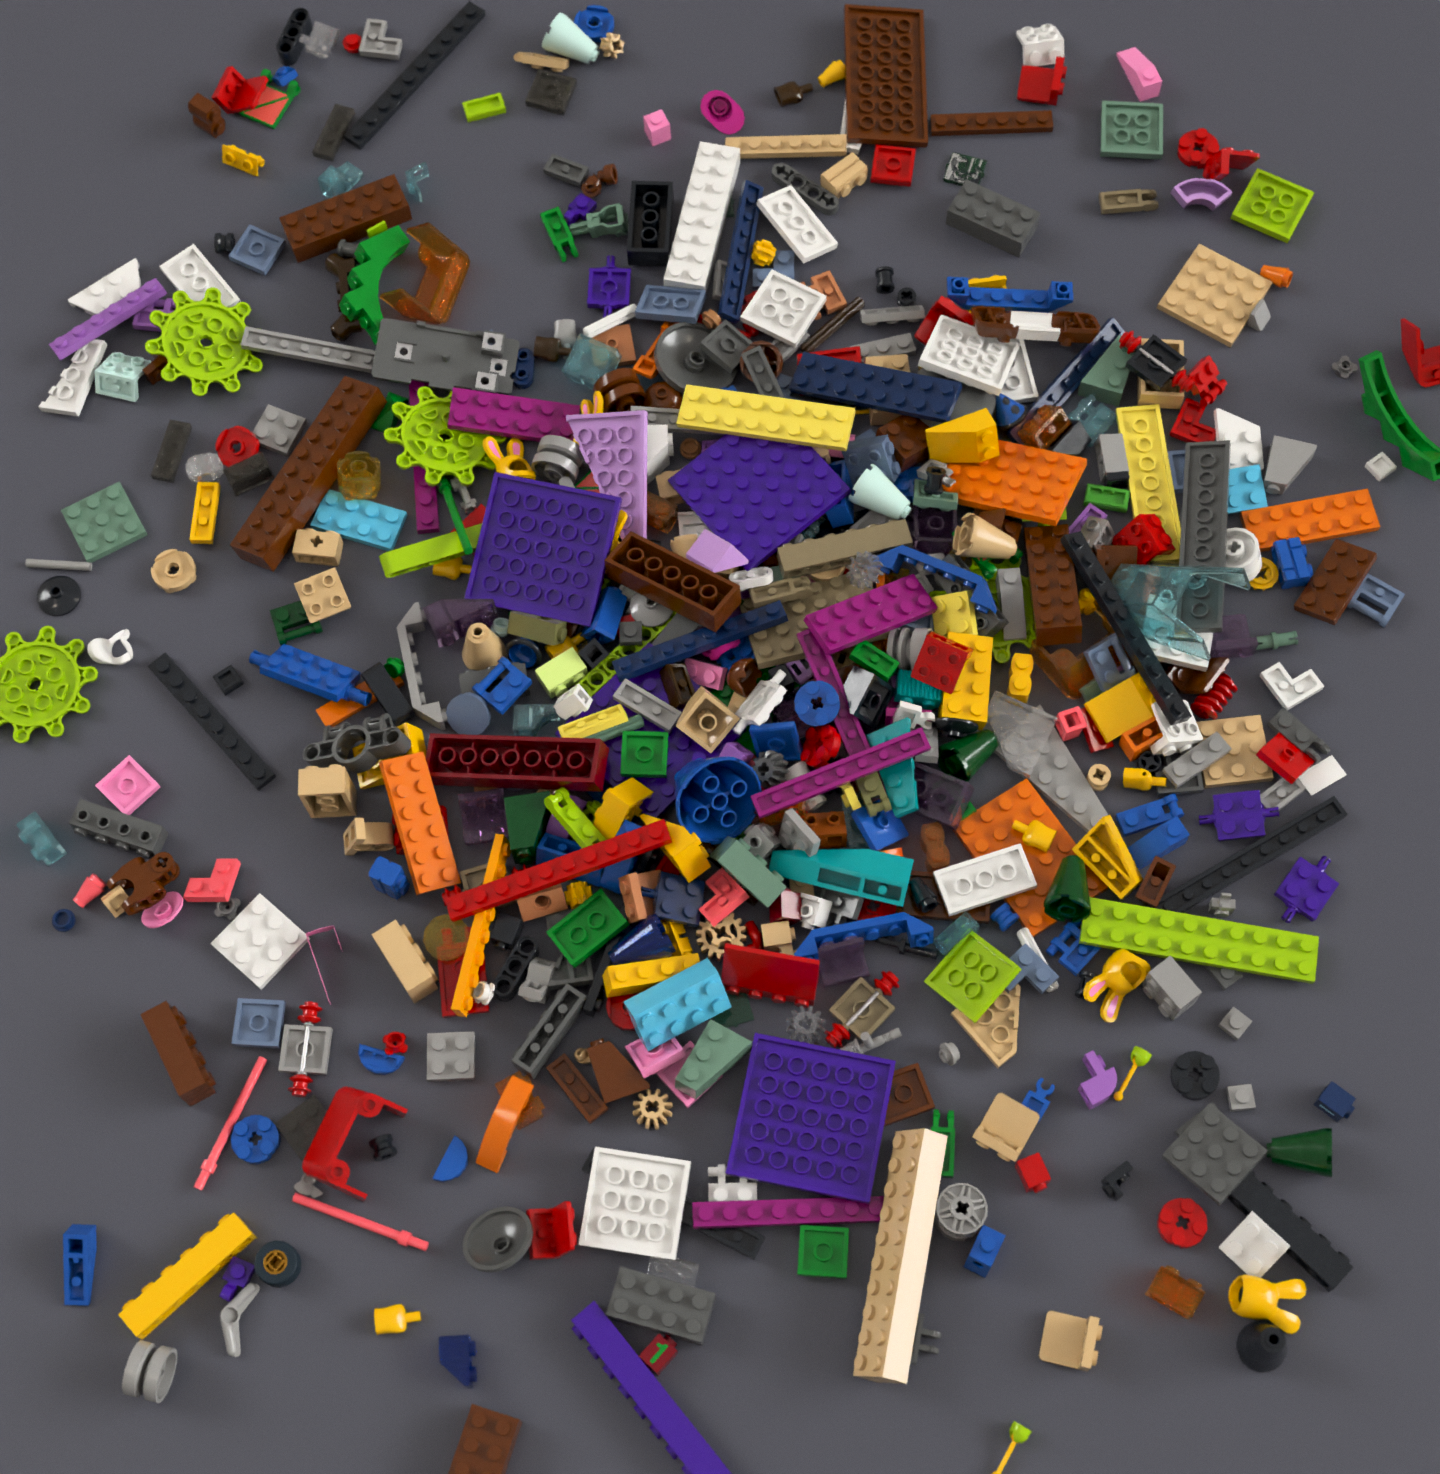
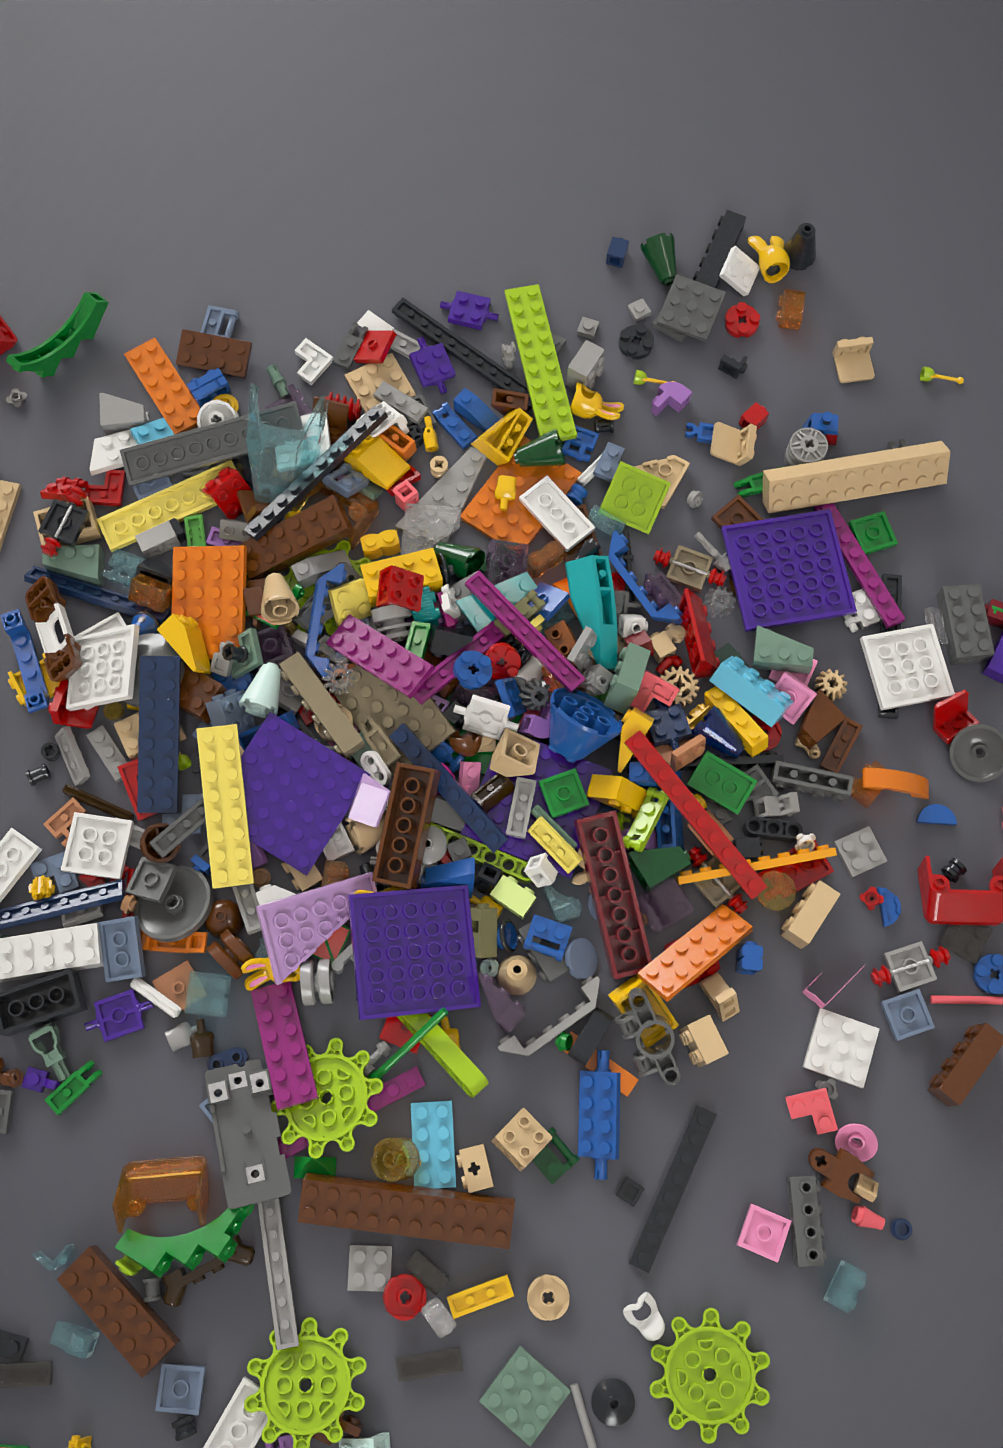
camera: 115 degrees left, 5 degrees up
yellow piece [482,436,536,480] -> none
white tile [1364,451,1397,482] -> none

